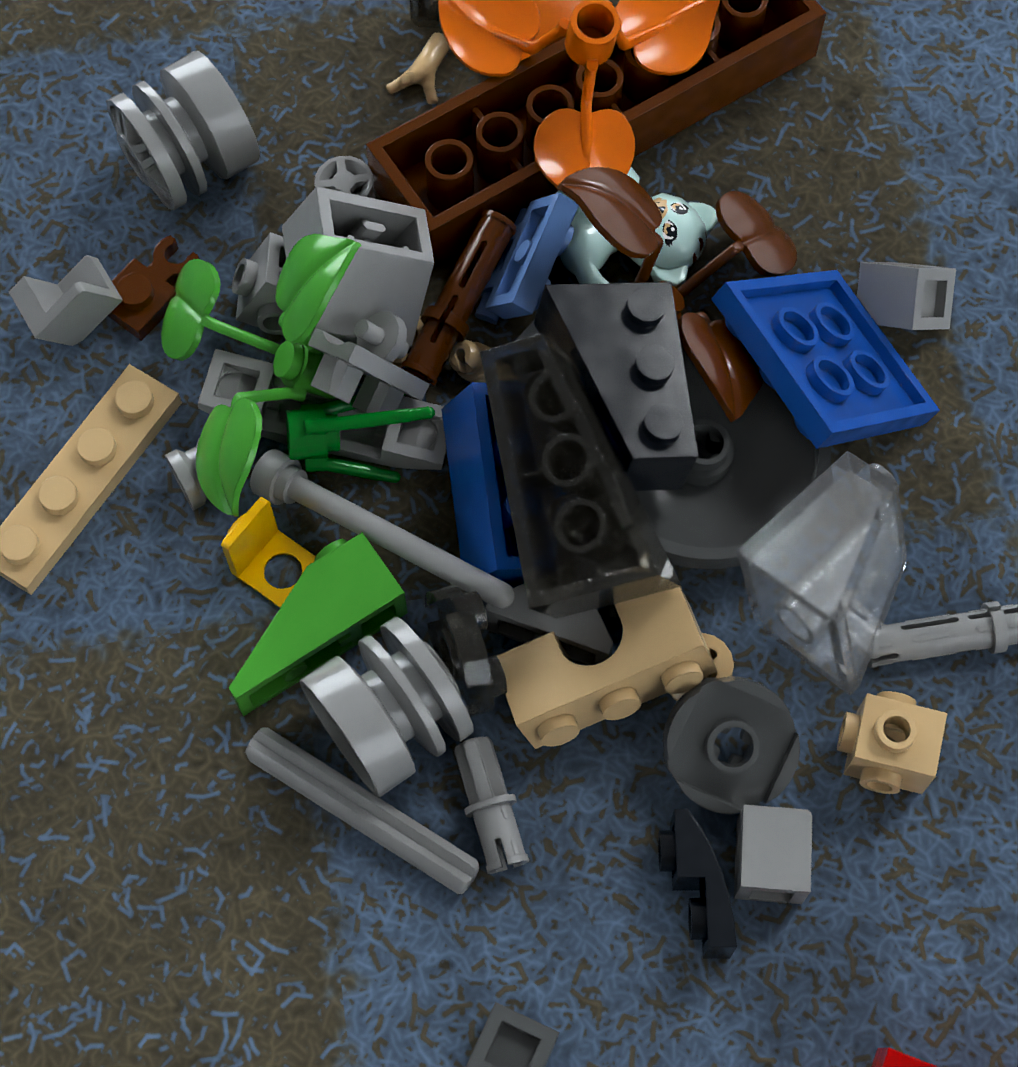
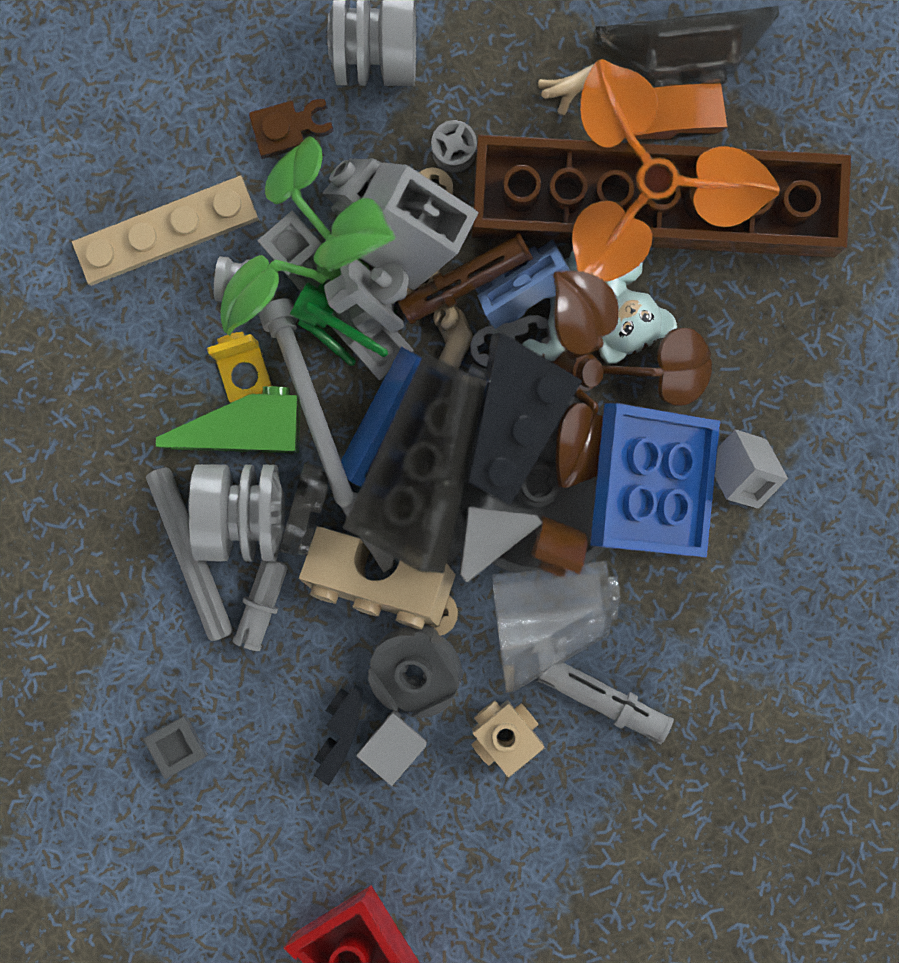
camera: 40 degrees right, 20 degrees up
light grey panel [9,255,123,346] -> none
none -> light grey slope [459,507,542,582]
none -> reddish brown slope [531,515,587,578]

